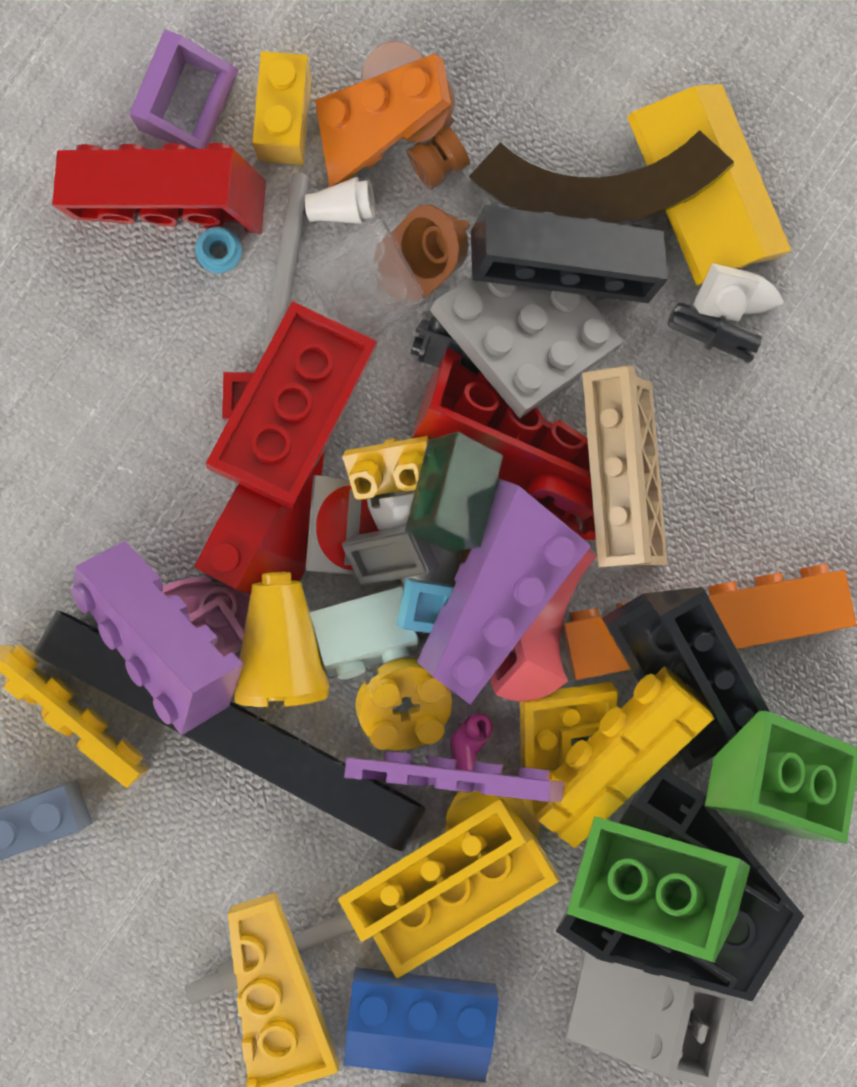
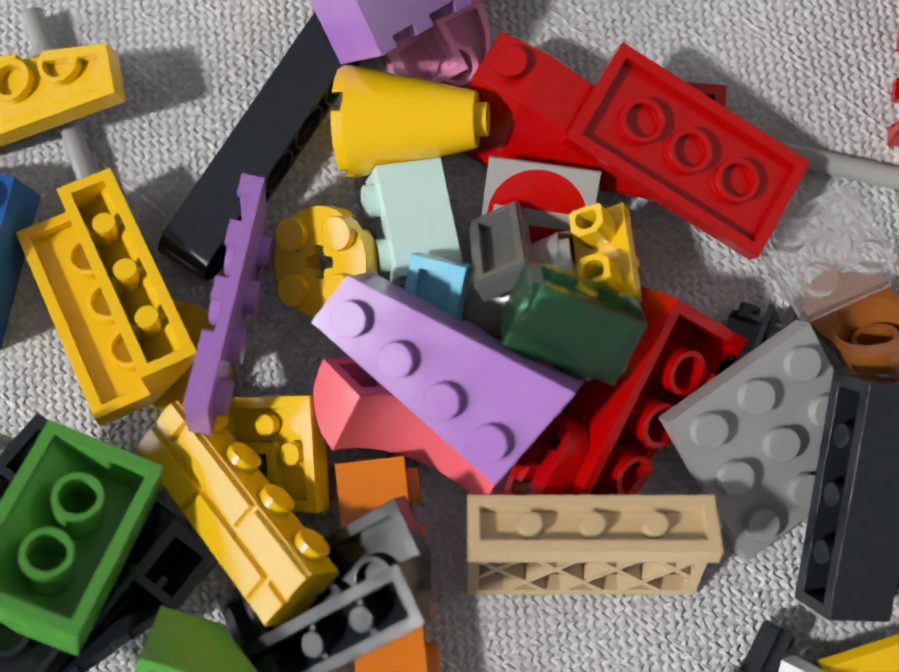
camera: 105 degrees right, 5 degrees down
medium azure plate [195,227,242,274] -> none
dark pink arm [450,713,493,771] -> none

